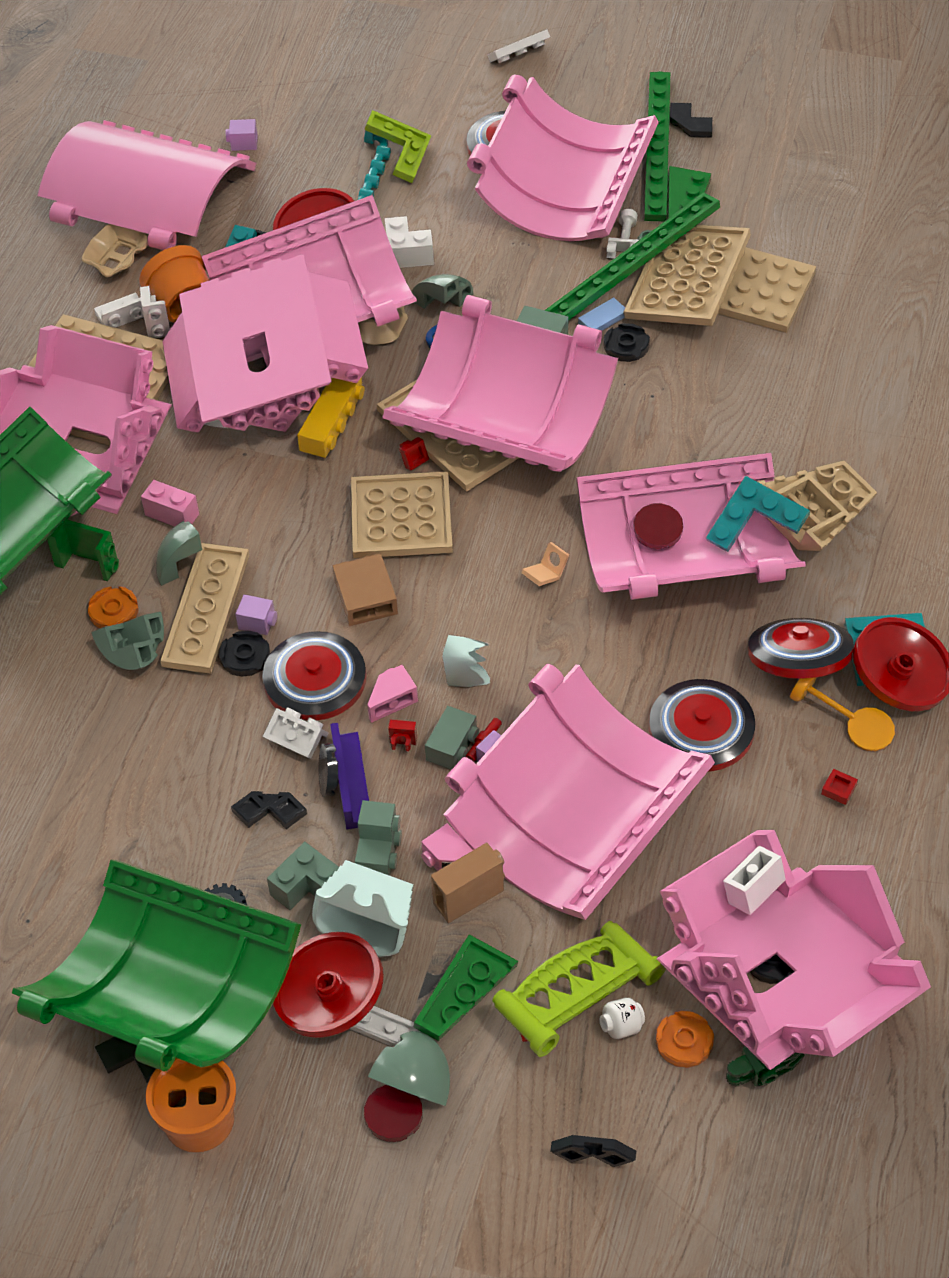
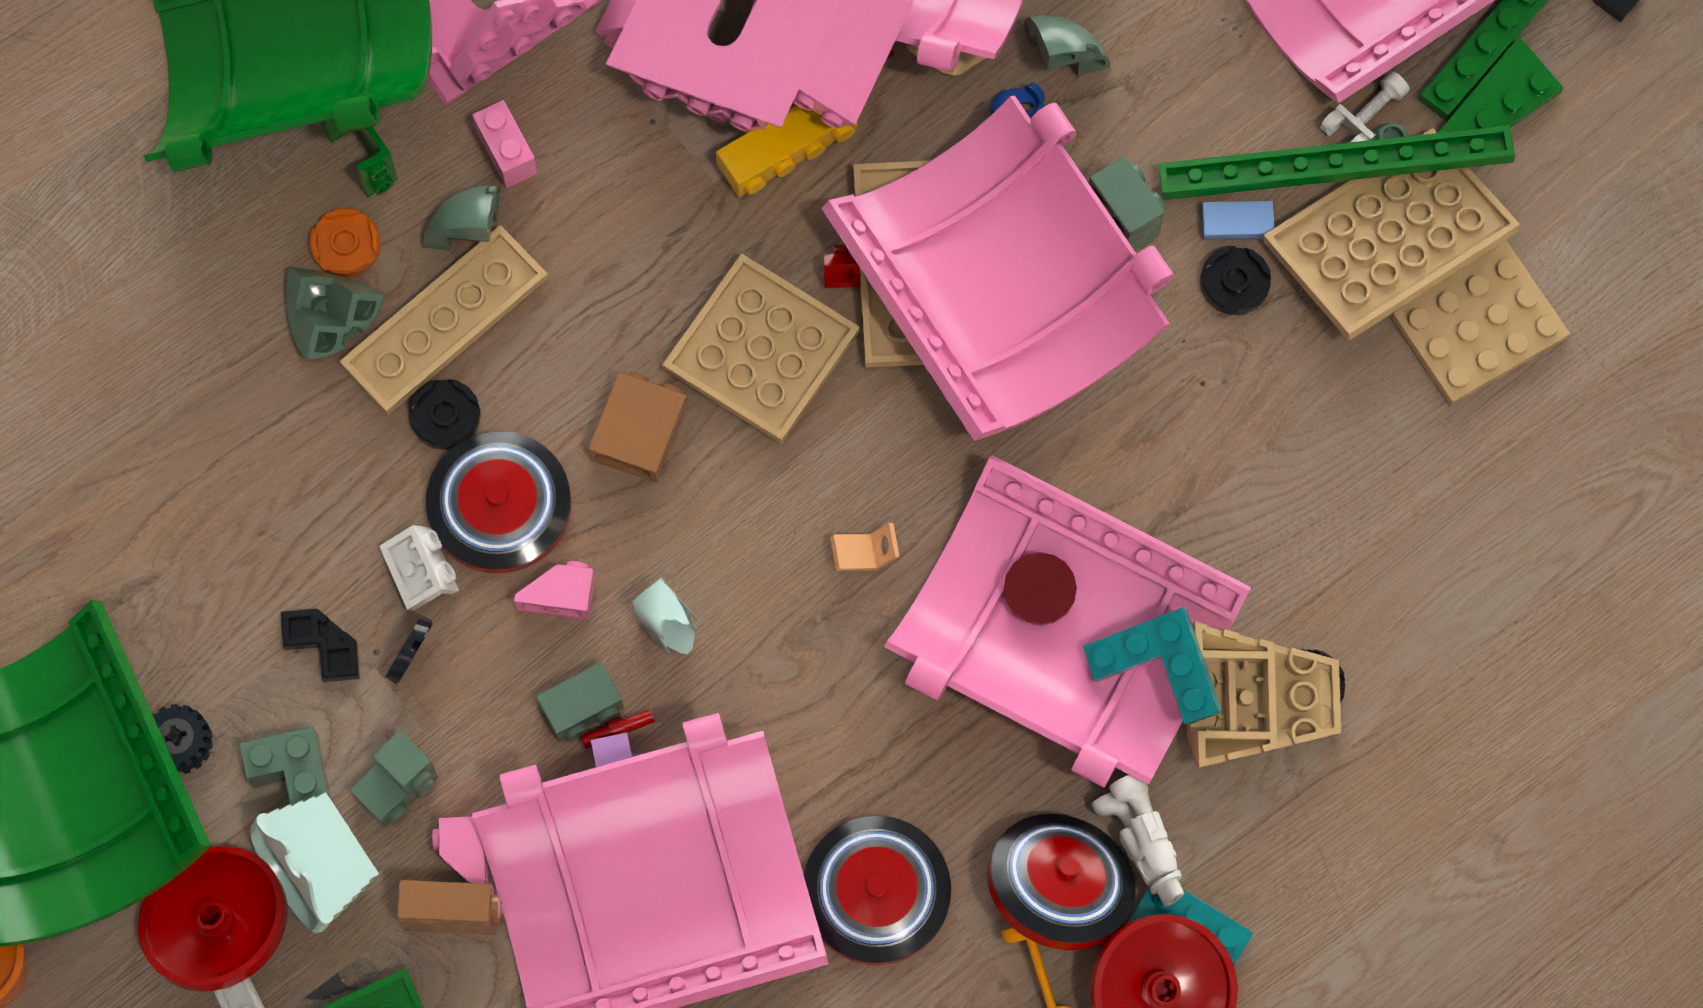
camera: 30 degrees right, 20 degrees up
lavender brick [236,595,277,635] -> none
dark purple fence [330,723,369,830] -> none
red tile [388,719,417,751] -> none
none -> white piece [1092,775,1185,907]

